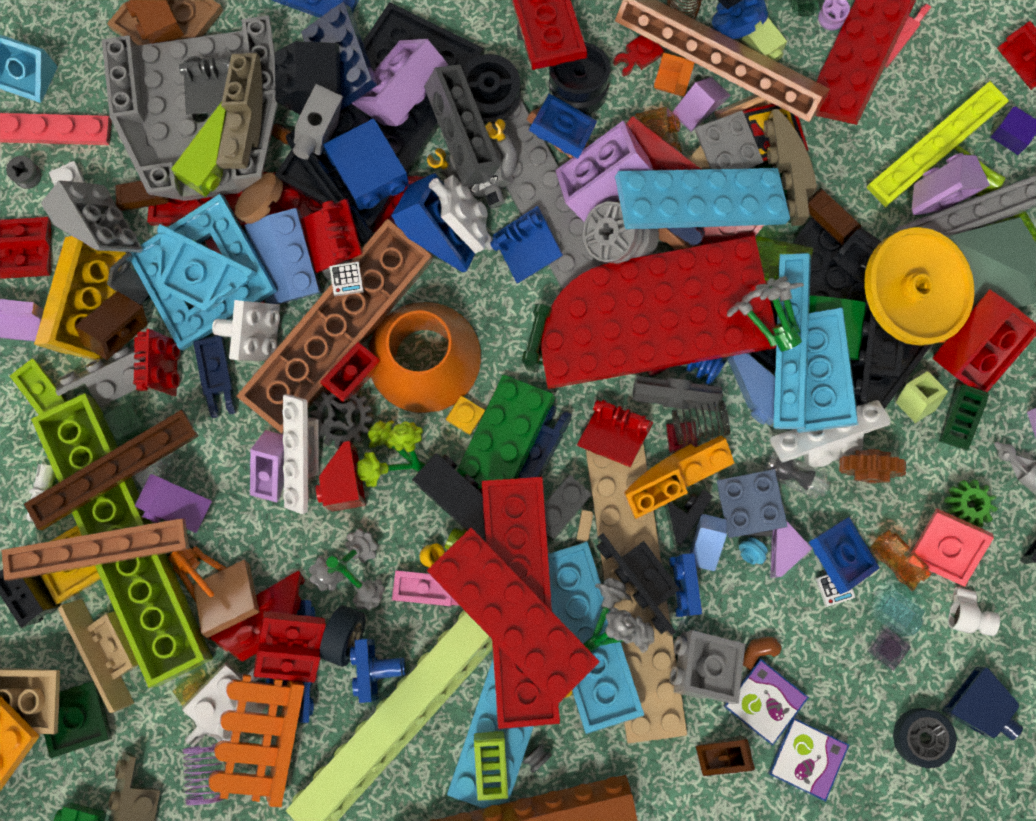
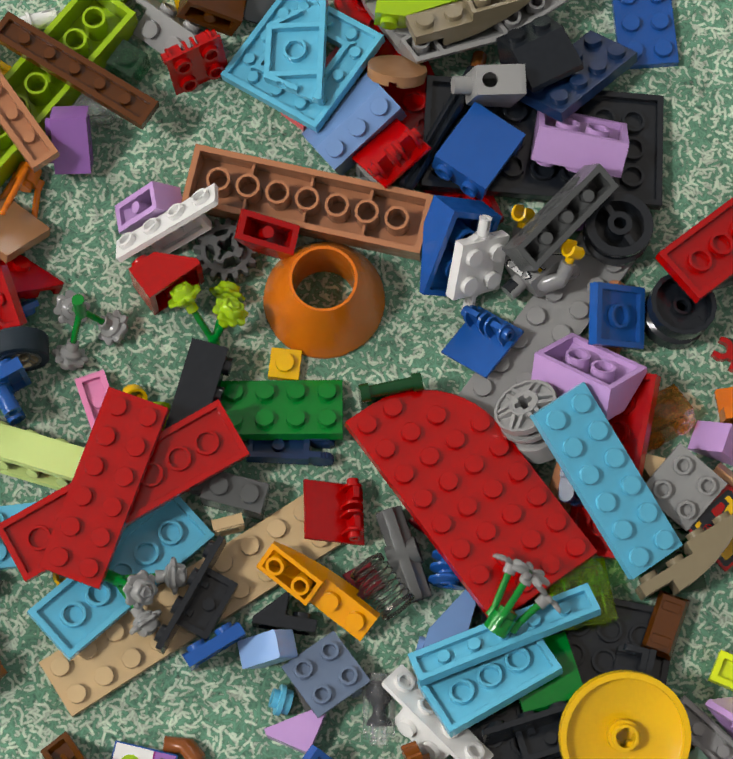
camera: 60 degrees right, 5 degrees down
dark blue hinge [193,336,237,418] -> none
white plate [212,300,280,361] -> none
white tile [329,262,364,296] -> none
light grey plate [670,630,745,704] -> none

